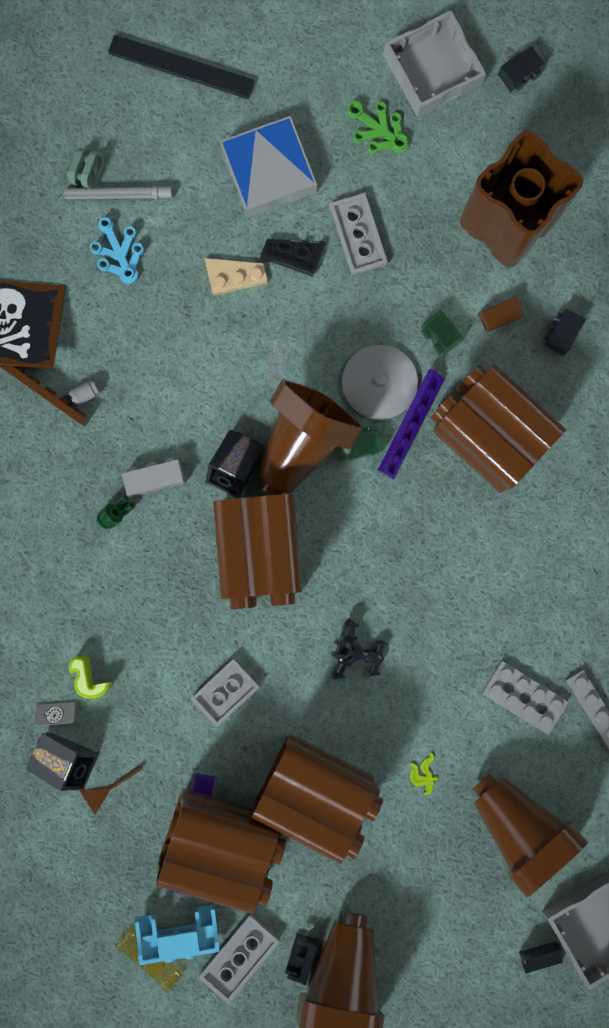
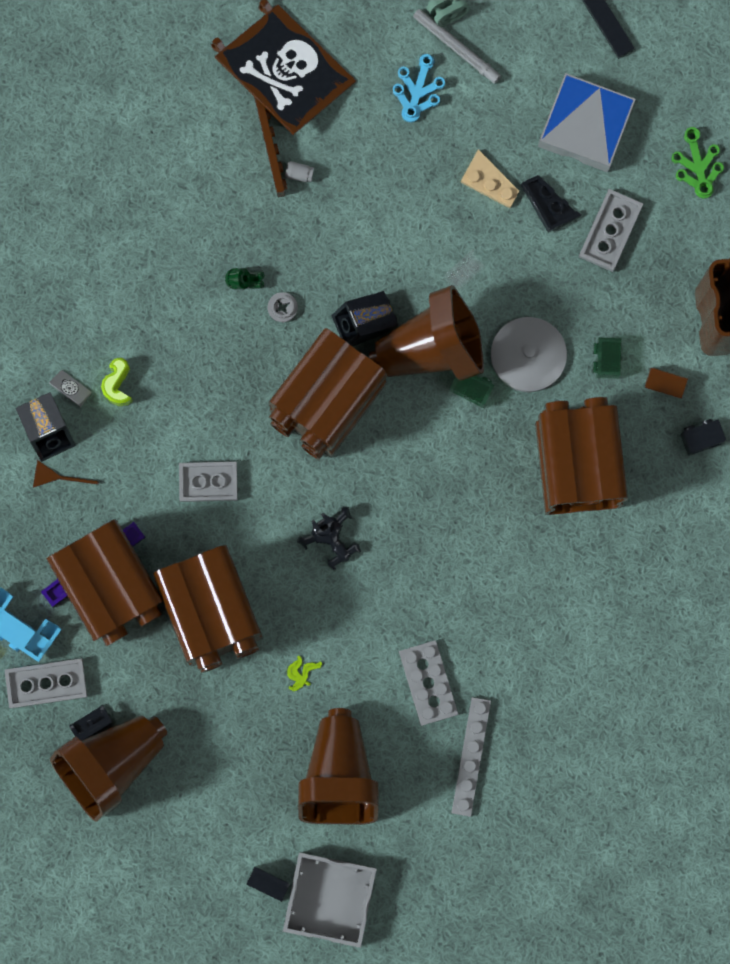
camera: 40 degrees right, 5 degrees down
light grey brick [122,458,186,497] -> none
dark purple plate [378,369,445,479] -> none
none -> light grey gear [267,292,298,323]

